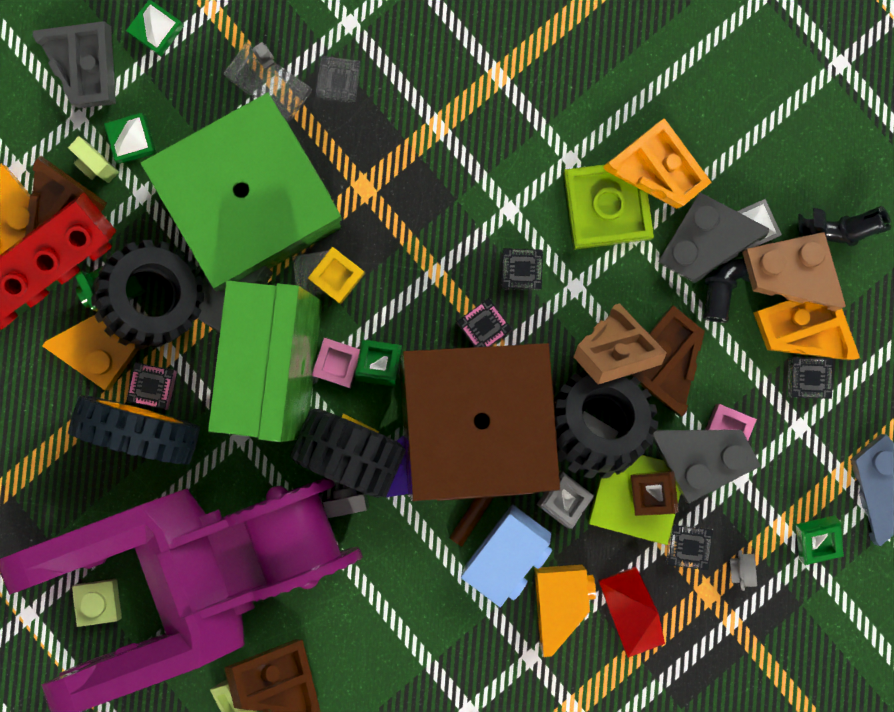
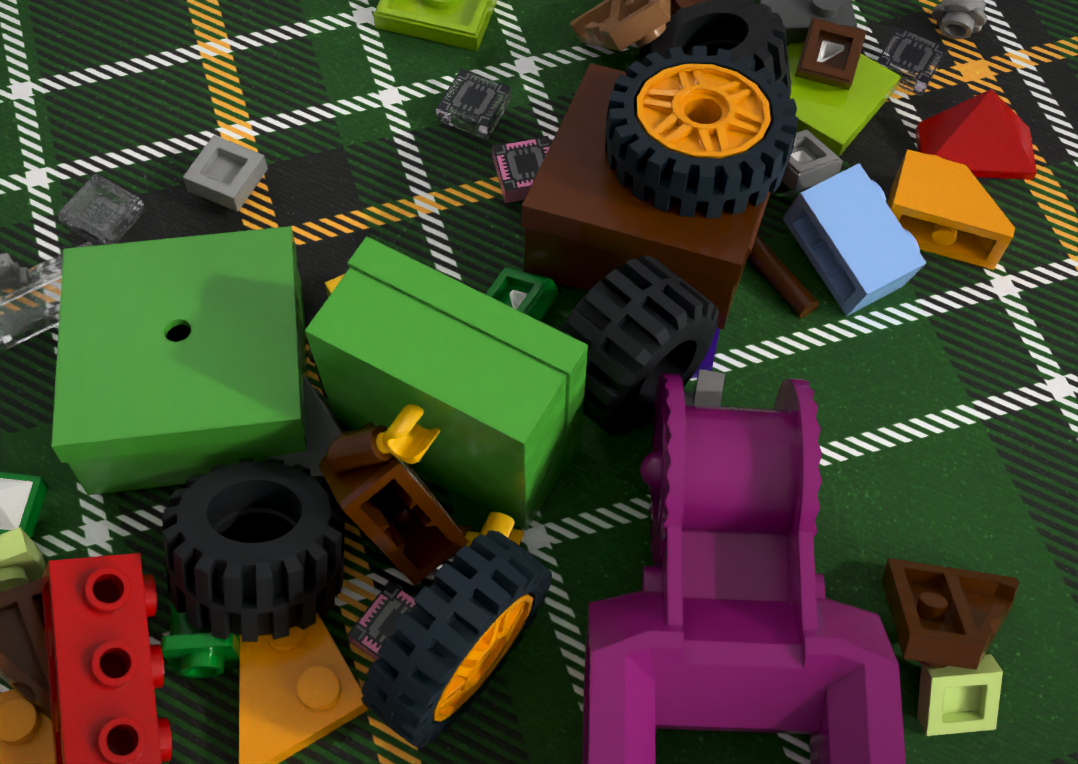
camera: 70 degrees left, 25 degrees down
none -> light grey plate [183,135,268,212]
none -> reddish brown torso [318,404,525,586]
none -> black wheel [605,46,798,218]

